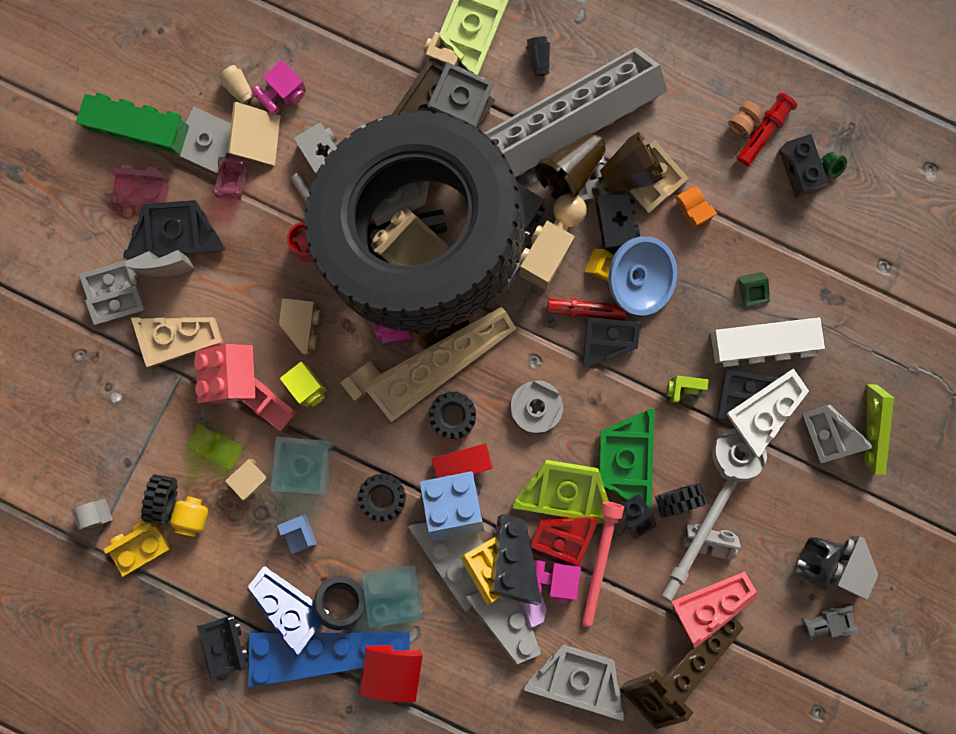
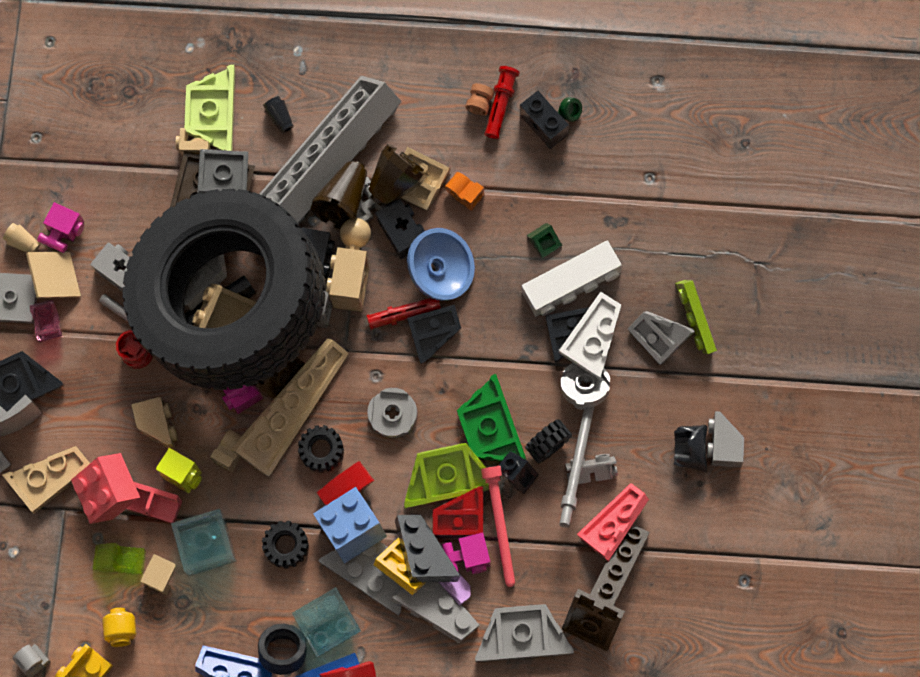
camera: 15 degrees left, 10 degrees down
black tyre [141,474,178,525] -> none
medium blue panel [277,515,317,554] -> none
yellow slope [585,249,614,282] -> none
lime bracket [667,376,709,403] -> none
dark grey connector [801,604,860,642] -> none

